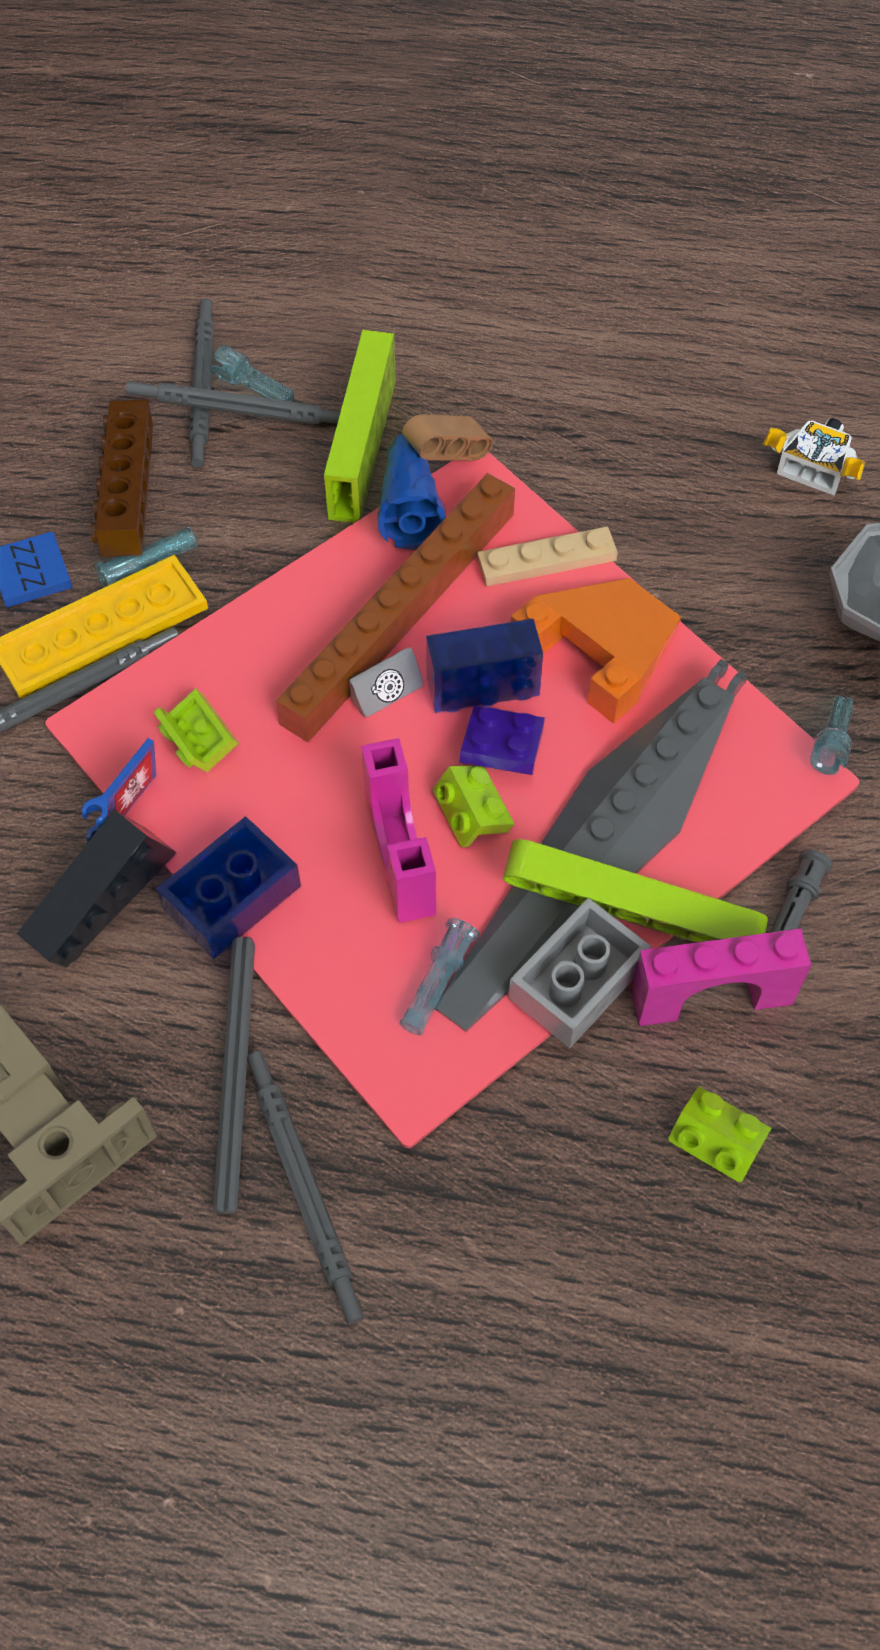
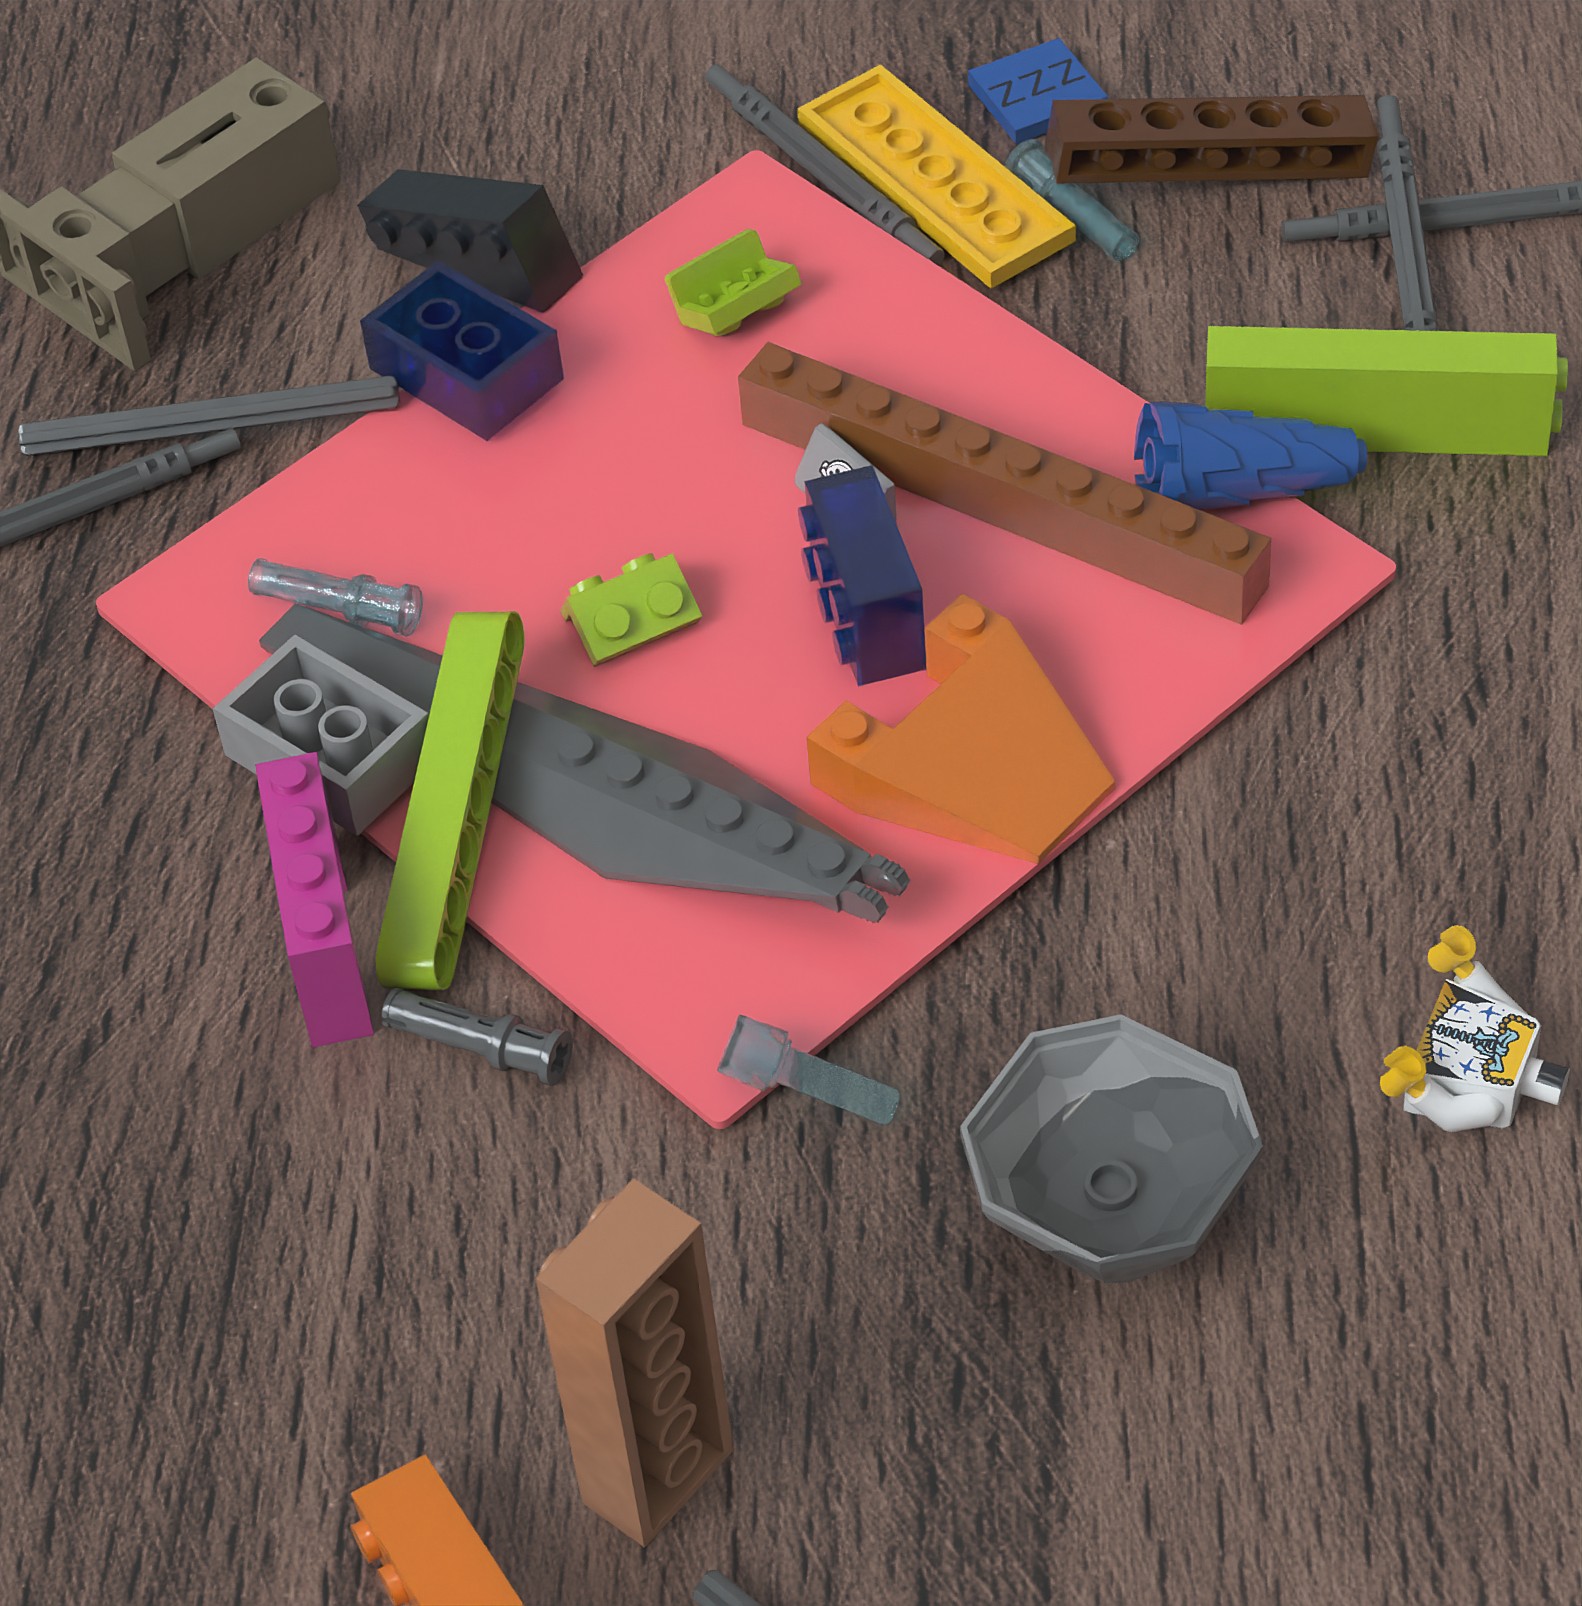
camera: 90 degrees right, 10 degrees down
blue flag [82,738,157,843] -> none
clear light blue piece [210,345,295,401] -> none
dark pink arch [361,738,436,923] -> none
medium nougat beam [402,414,493,461] -> none
dark purple plate [459,705,545,775] -> none
tan plate [477,526,618,587] -> none
lime bracket [668,1086,772,1182] -> none

